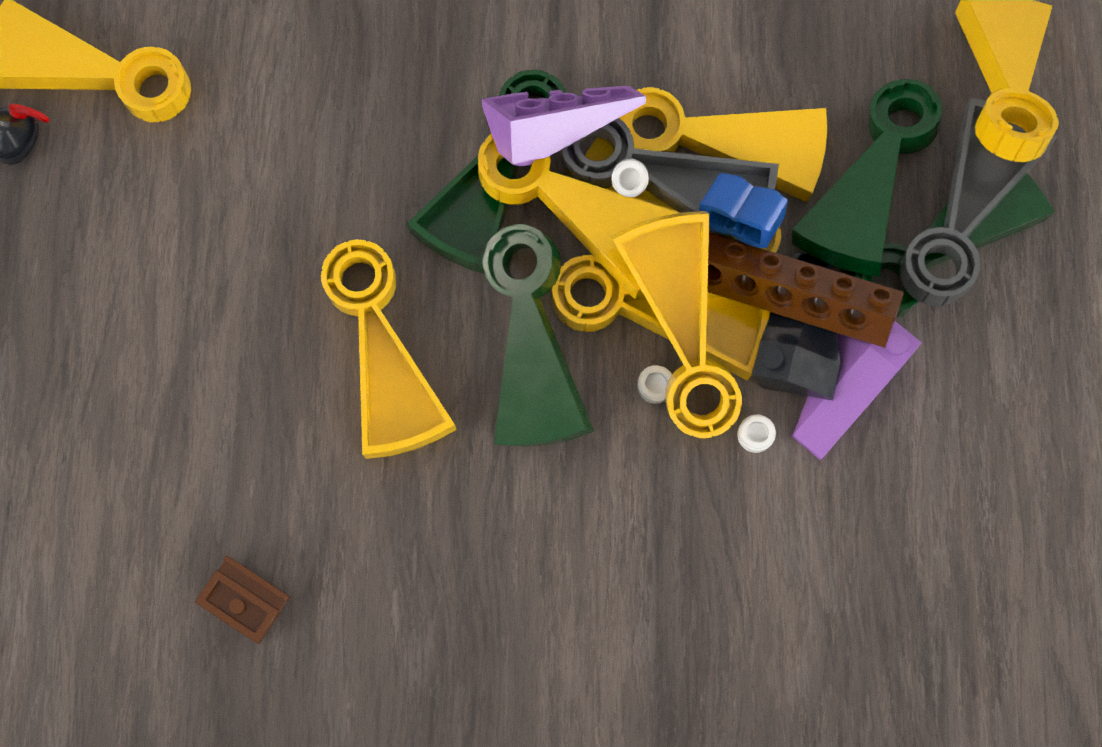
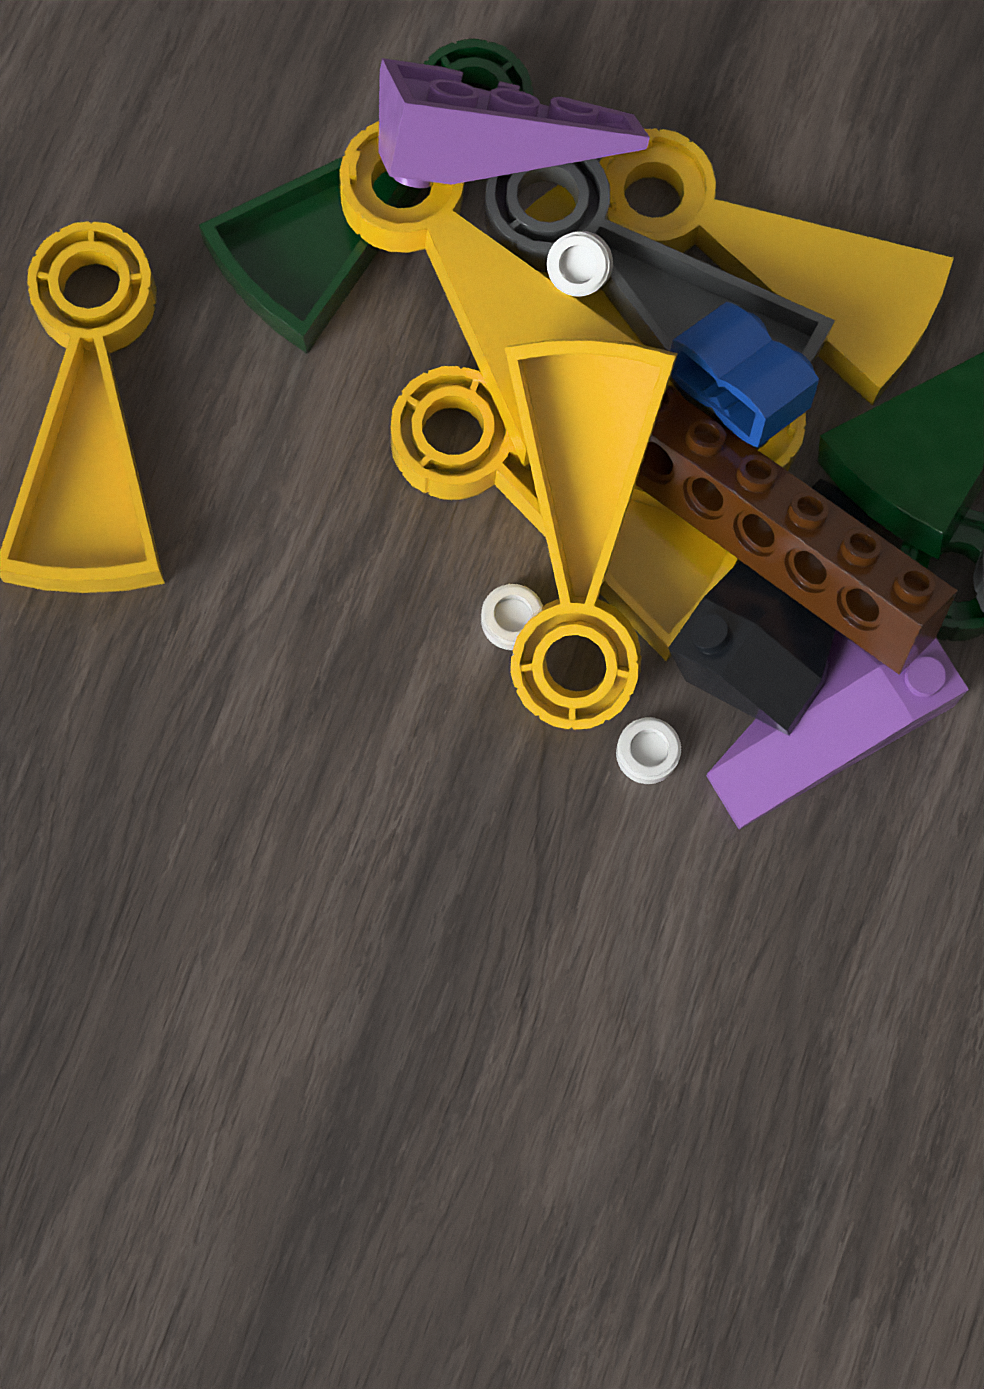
camera: 15 degrees right, 0 degrees up
dark green piece [483,224,594,447] -> none

